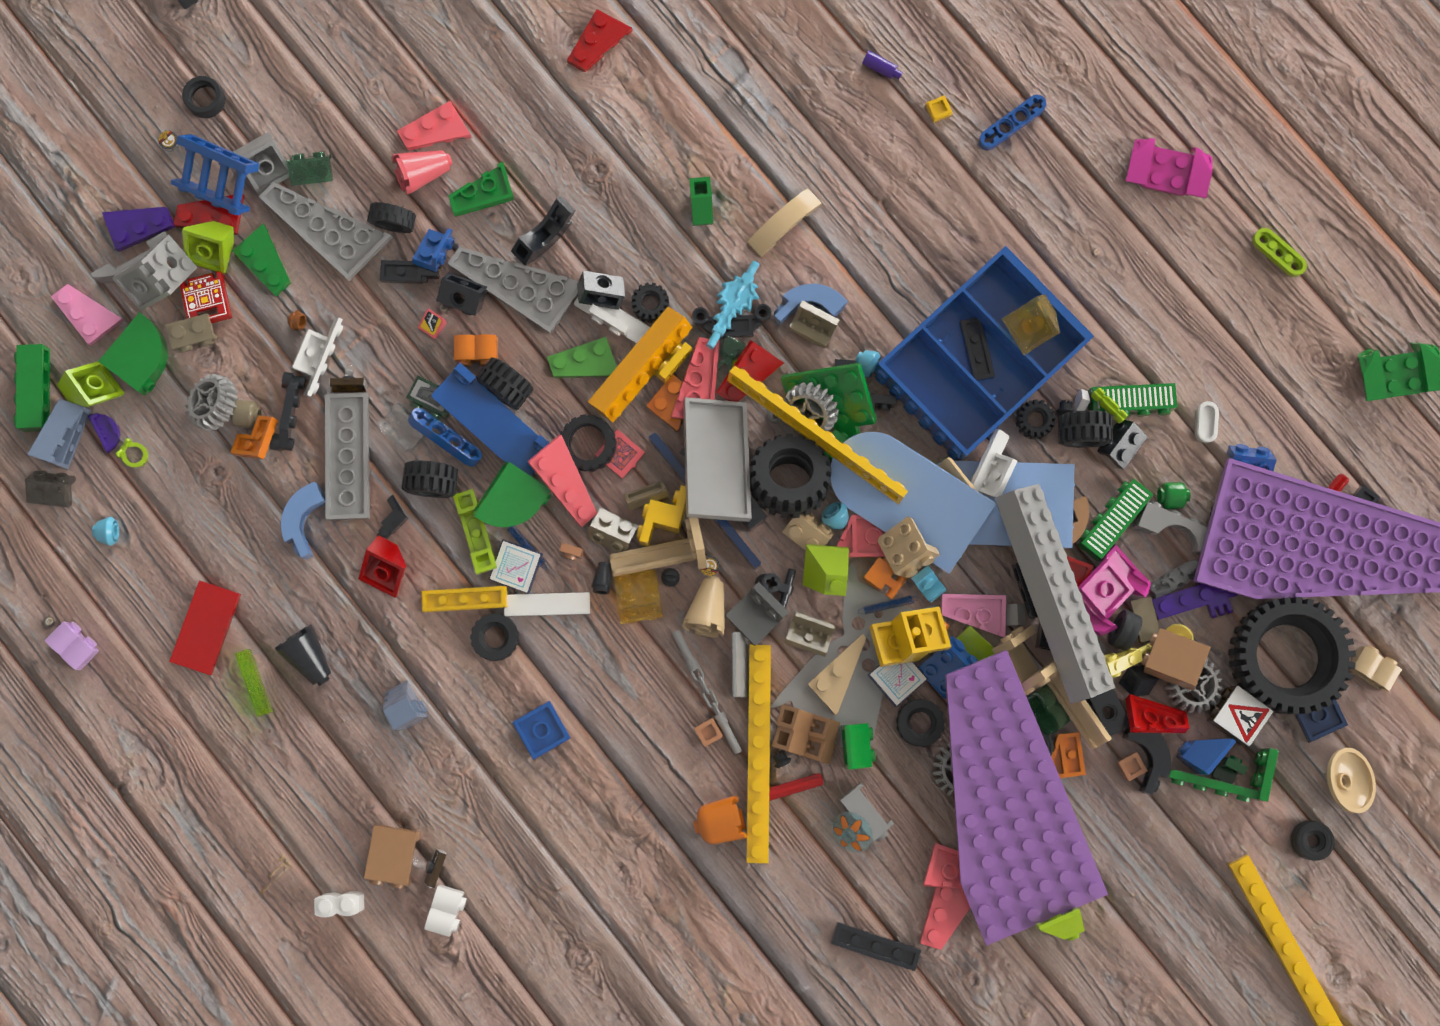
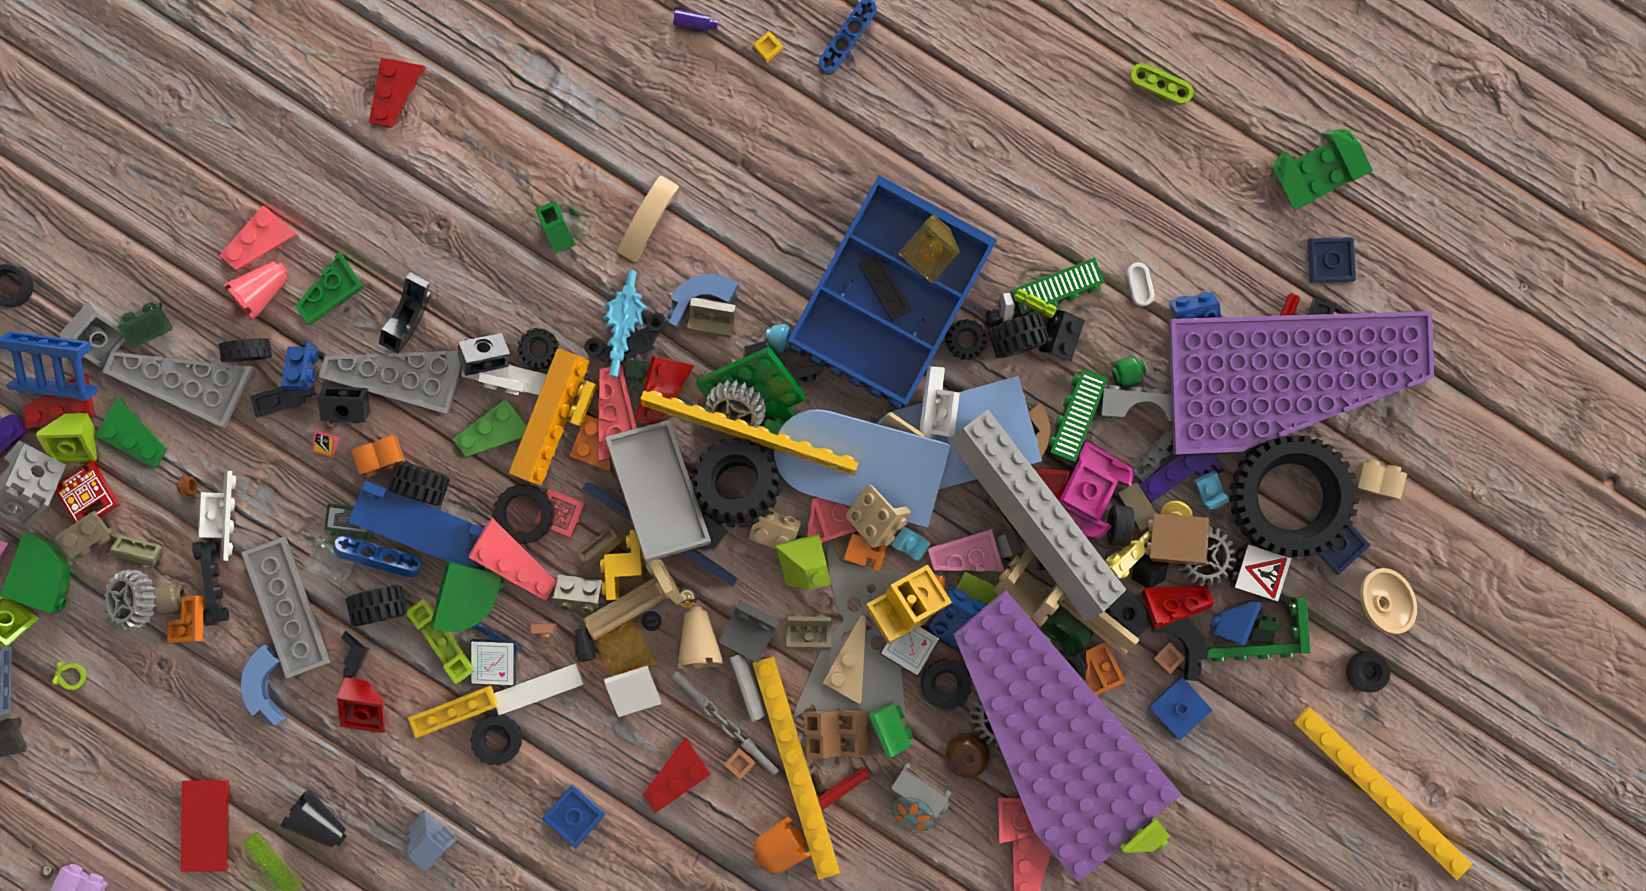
camera: 15 degrees left, 5 degrees up
dark purple tile [88,413,121,454] -> none
medium azure cone [92,517,119,546] -> none
dark brown piece [329,364,368,393] -> none
black piece [755,568,796,609] -> none
black piece [773,750,792,768] -> none
medium azure cone [821,502,849,529] -> none
blue piece [858,596,919,614] -> none
dark pink piece [1126,138,1213,198] -> none
none -> olive plate [110,535,163,567]
none -> white tile [604,666,661,717]
none -> red wing [643,737,711,813]
none -> reddish brown cylinder [945,733,990,778]
none -> blue plate [1148,676,1213,740]
none -> medium azure bracket [1194,471,1229,510]
none -> dark blue tile [1308,237,1356,283]

